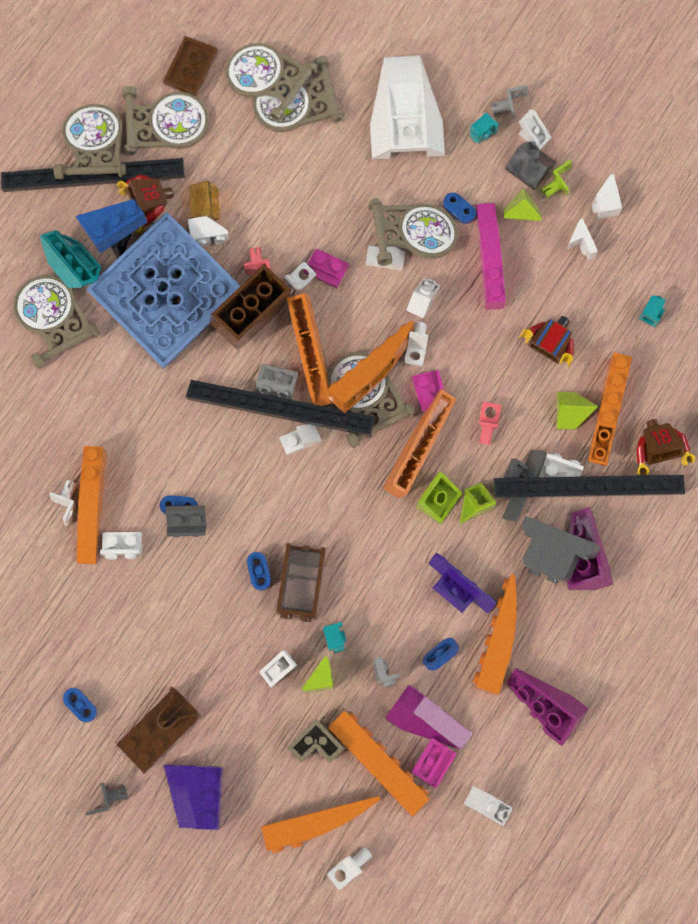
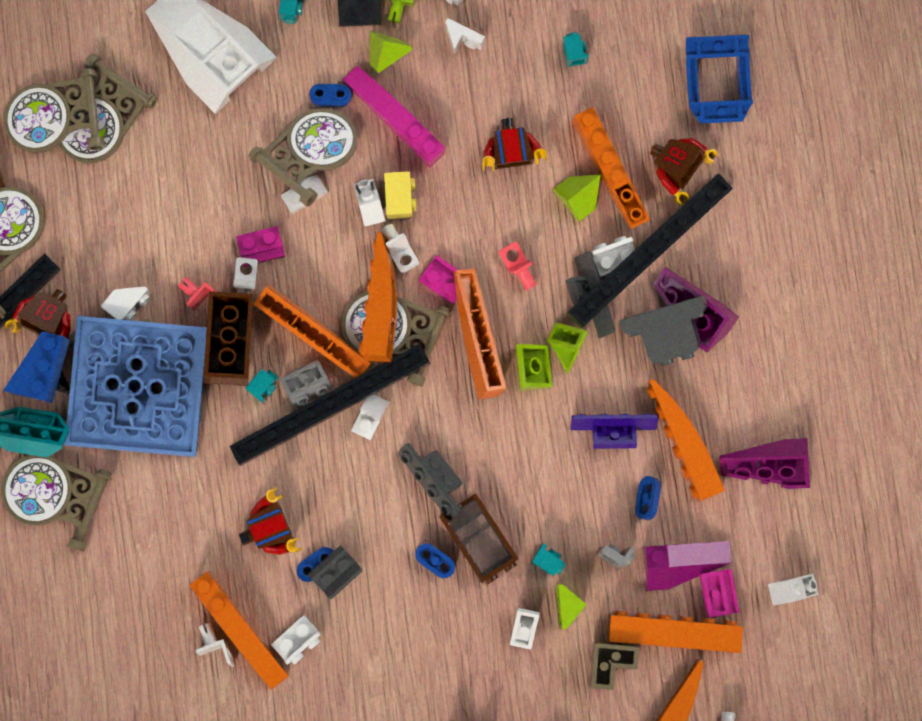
camera: 45 degrees left, 5 degrees up
clear yellow bracket [189,180,220,221] -> none
none -> torso [239,487,302,555]
none -> teal brick [245,369,279,404]
none -> light yellow brick [384,171,416,219]
none -> dark grey bracket [398,442,463,521]

